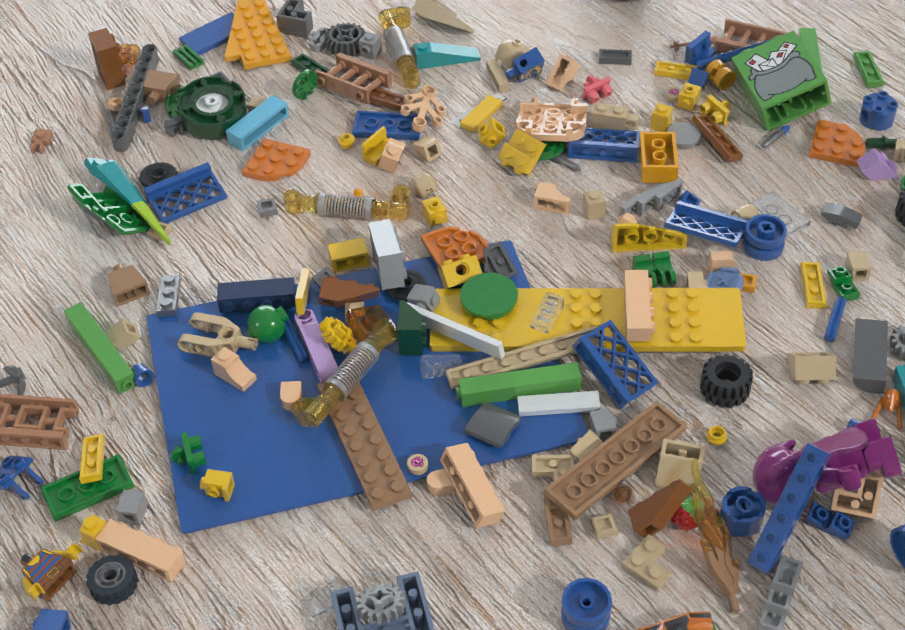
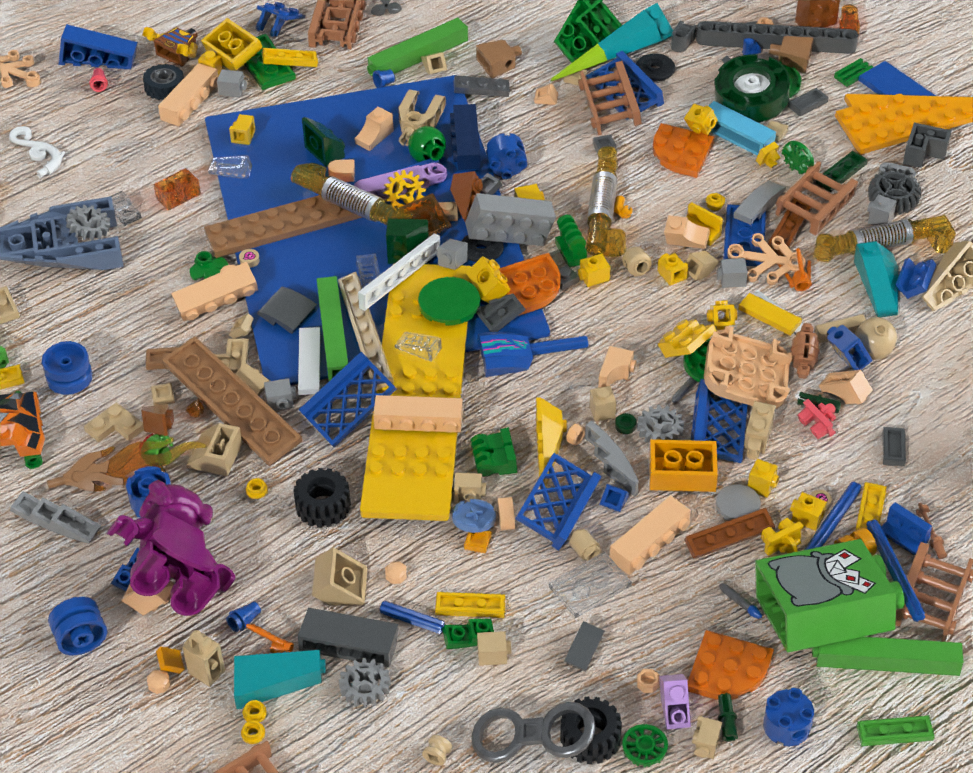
camera: 90 degrees right, 0 degrees up
green hips [170,432,206,474] -> none
yellow tile [295,268,311,315] -> none
blue tile [688,67,709,89] -> none
blue wheel [743,214,787,261] -> none
blue brick [747,443,832,573] -> none
none -> clear orange brick [153,168,201,211]
none -> green plate [190,251,228,280]
none -> yellow brick [201,18,262,71]
none -> clear slope [208,155,252,178]
none -> tan plate [229,313,254,339]
none -> dark green slope [302,117,345,167]
none -> light nougat tile [385,561,407,584]
none -> blue slope [477,332,533,377]
none -> blue brick [486,133,528,180]
none -> blue axle [530,336,589,356]
none -> light nougat slope [534,84,558,105]
none -> green legs [555,214,587,268]
none -> nougat fence [578,61,642,135]
none -> light nougat brick [609,495,691,575]
none -> dark green tile [615,413,637,434]
none -> light grey gear [637,405,684,443]
none -> light nougat tile [637,669,659,693]
none -> yellow brick [657,253,688,286]
none -> dark grey piece [671,20,697,52]
none -> yellow brick [684,104,718,135]
none -> light grey brick [716,258,748,288]
none -> light grey slope [734,181,786,225]
none -> yellow tile [755,141,780,168]
none -> orange plant [777,248,812,291]
none -> nougat piece [790,323,820,379]
none -> dark green axle [797,392,841,413]
none -> blue axle [804,481,861,550]
none -> blue bracket [896,258,937,299]

